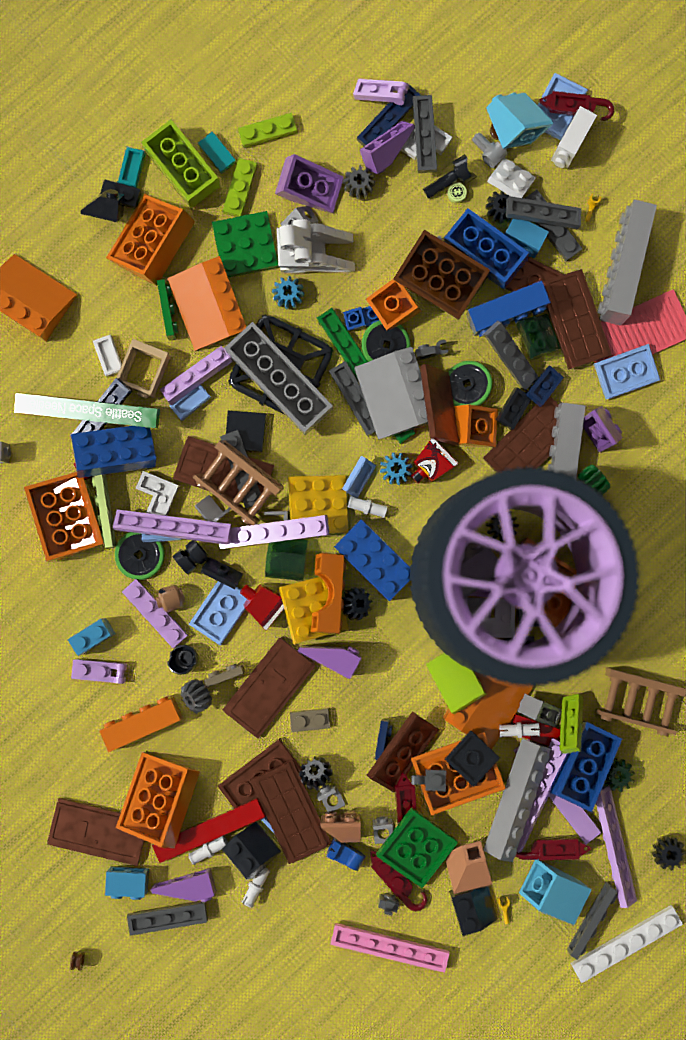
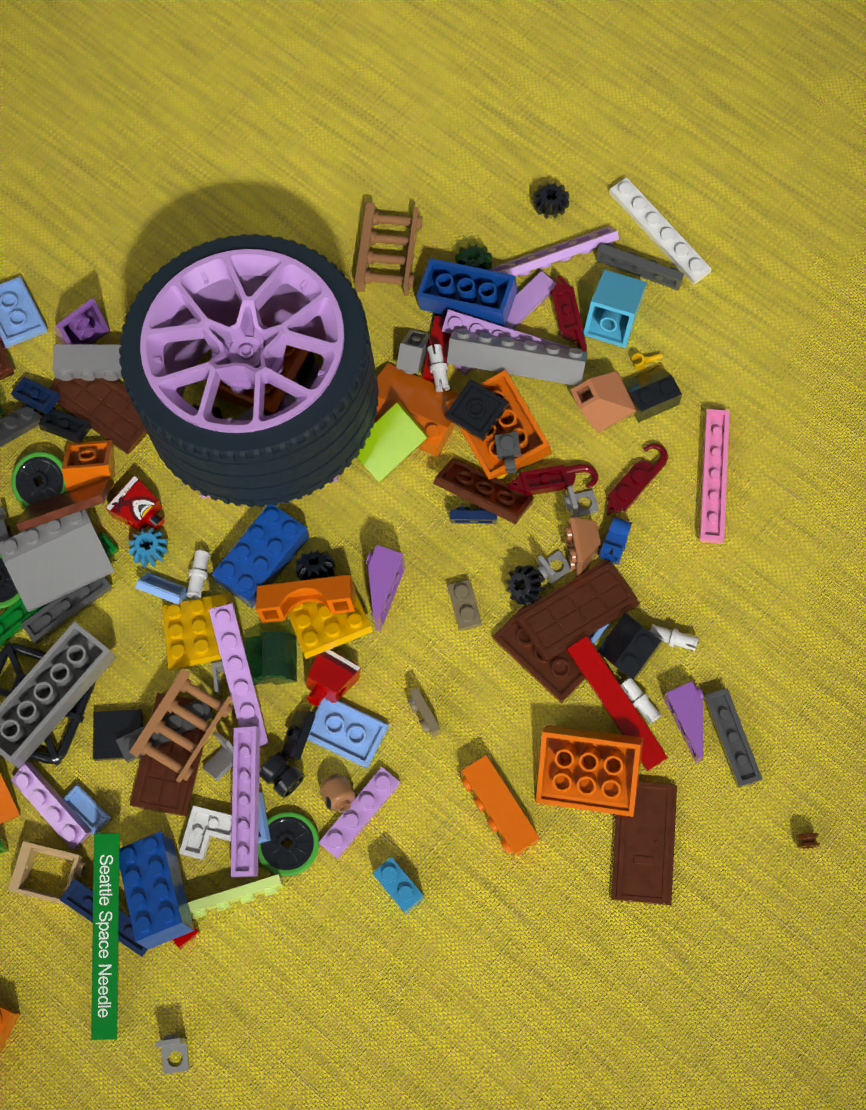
camera: 95 degrees left, 15 degrees down
orange slope [24,472,104,563] -> none
lavender plate [71,659,127,684] -> none
white tile [93,334,122,377] -> none
dark azure brick [105,867,149,900] -> none
black hair [167,645,198,675] -> none
dark grey gear [180,679,212,714] -> none
copper piece [222,637,316,738] -> none
green plate [376,807,458,889] -> none
dark grey plate [377,893,399,916] -> none
lime plate [559,694,583,754] -> none

